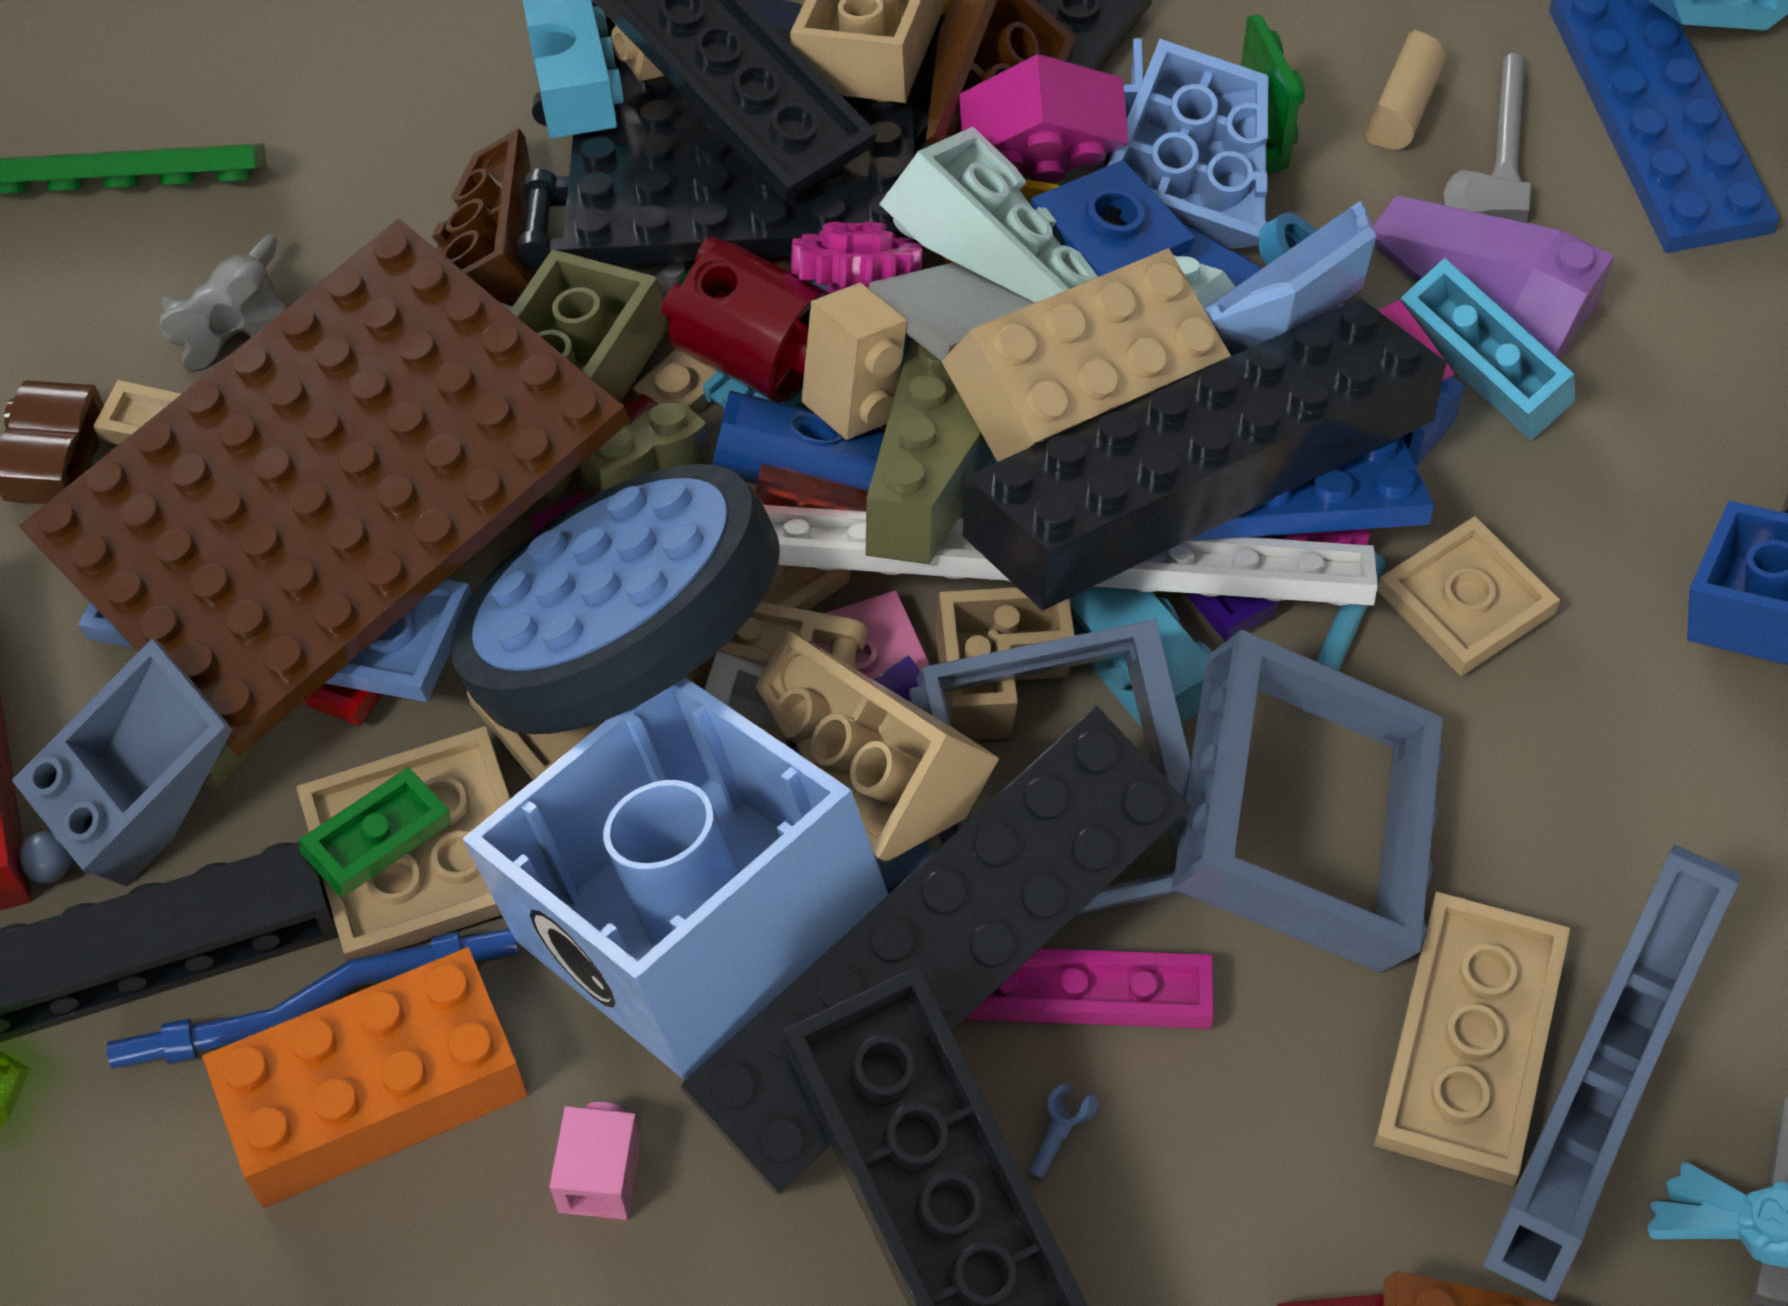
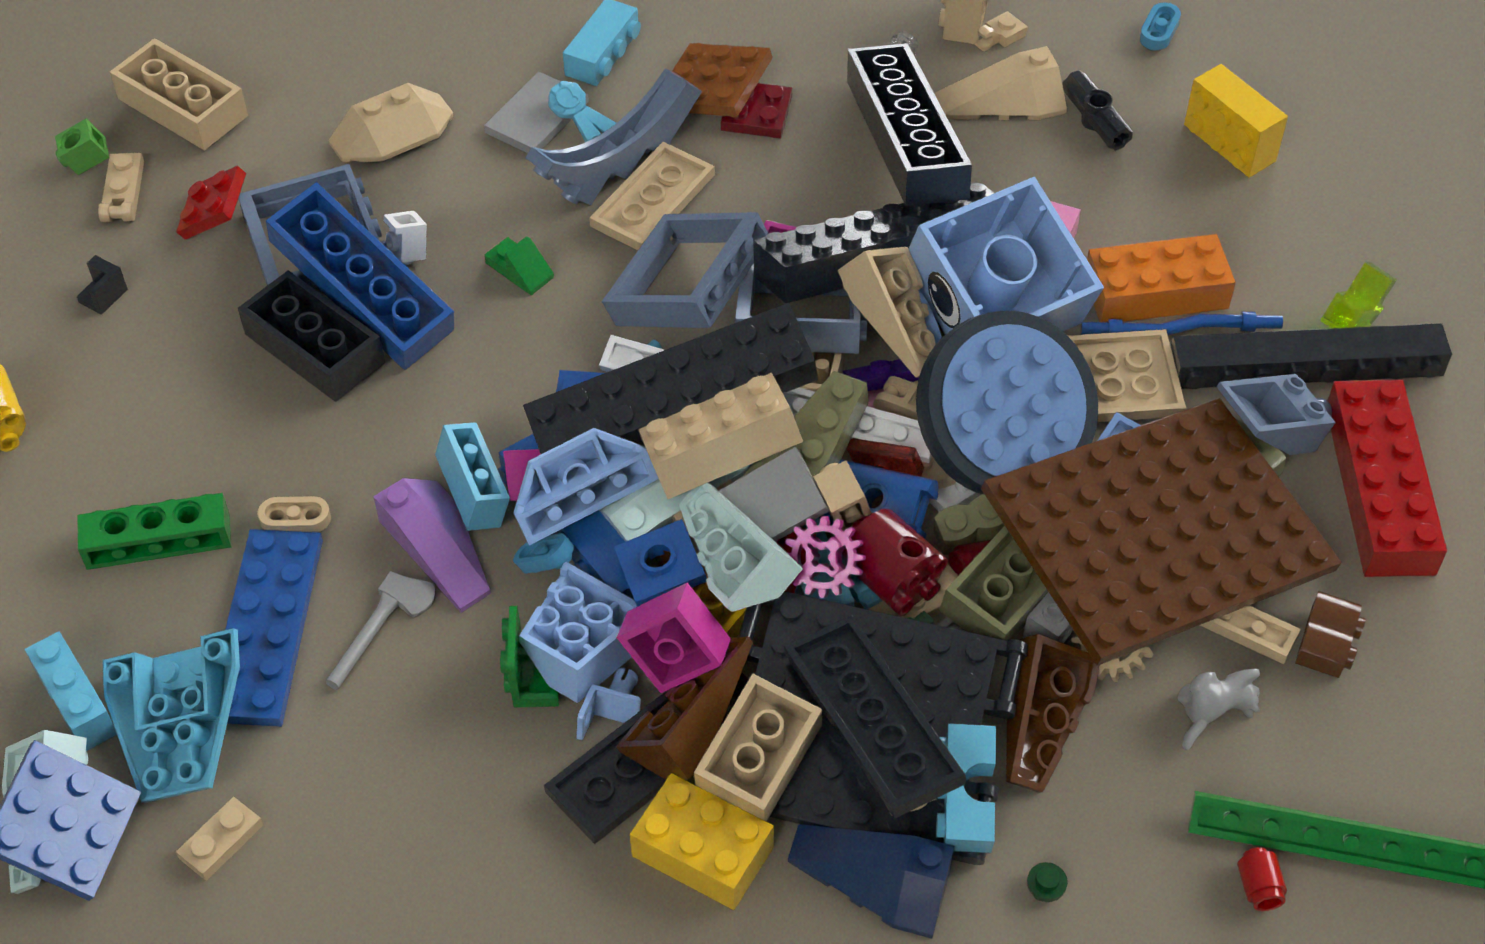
camera: 165 degrees left, 5 degrees down
green plate [299,766,450,899] -> none
medium blue hand [1027,1083,1099,1180] -> none
tan brick [1365,29,1446,150] -> none
tan plate [1377,516,1560,677] -> none
none -> tan plate [257,496,331,532]
none -> green slope [484,236,554,295]
none -> dark green plate [1027,862,1068,902]
none -> red brick [1237,847,1287,911]

